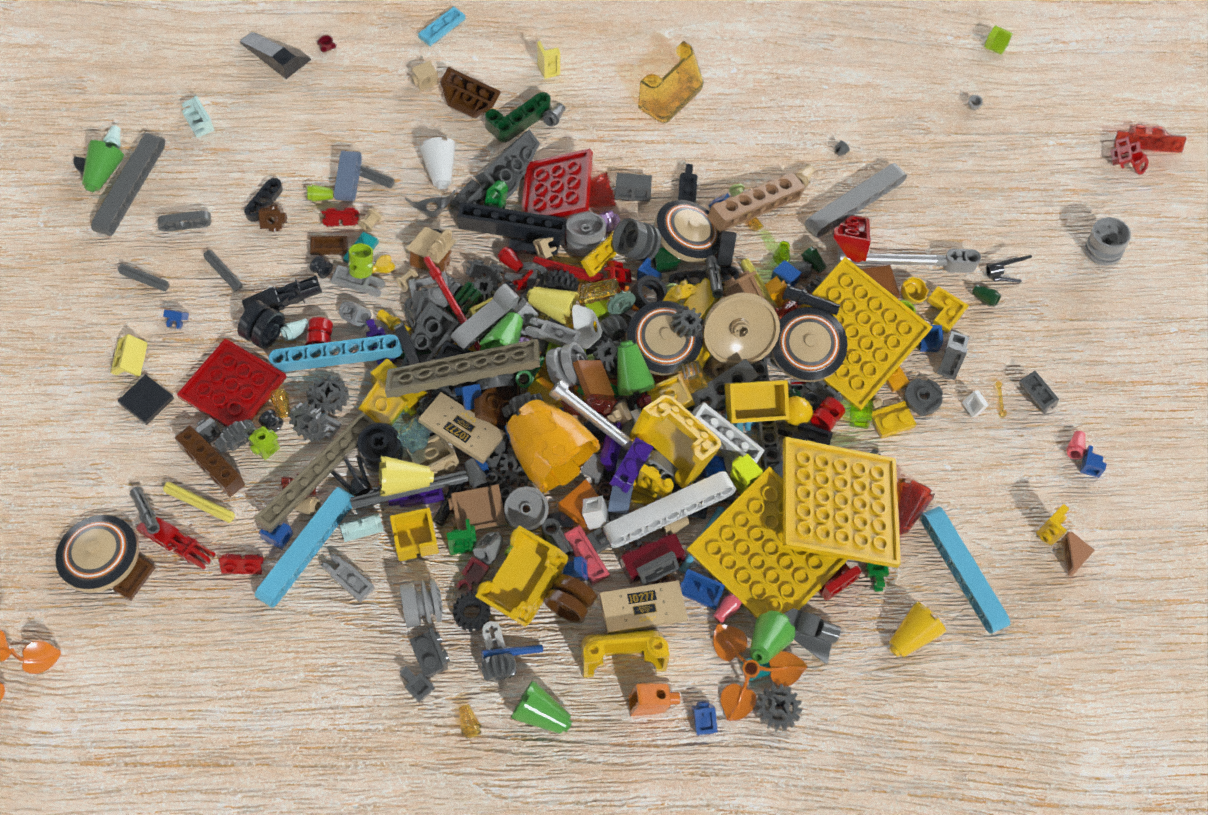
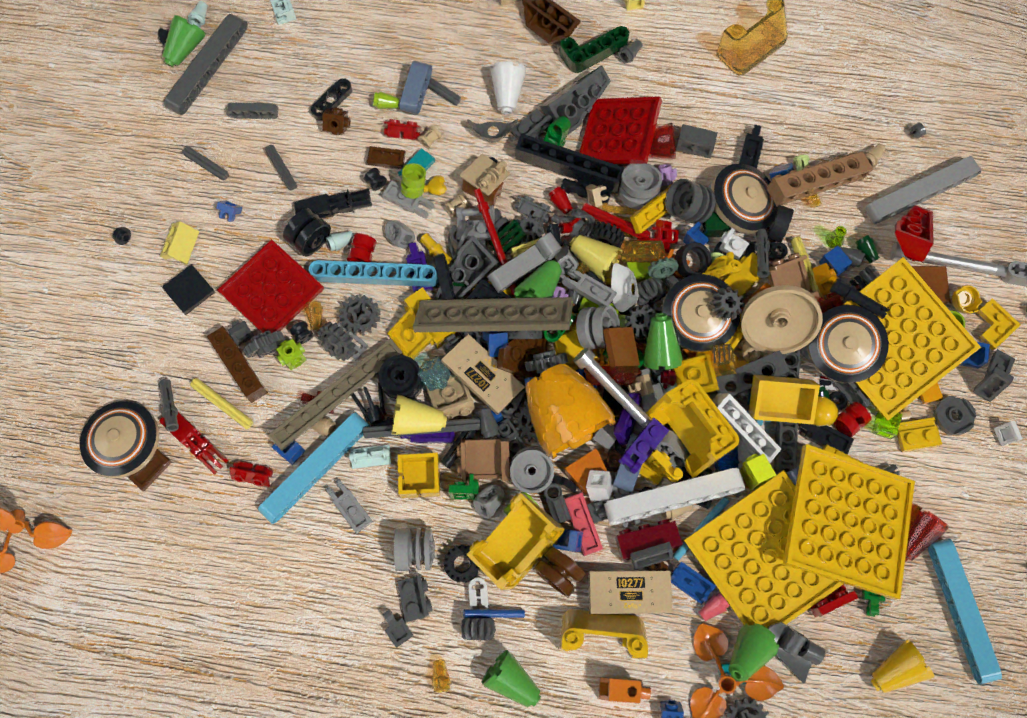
camera: 15 degrees right, 10 degrees up
dark red plate [456,556,490,595] -> none
none -> black plate [113,227,131,245]
none -> white bracket [719,228,749,260]

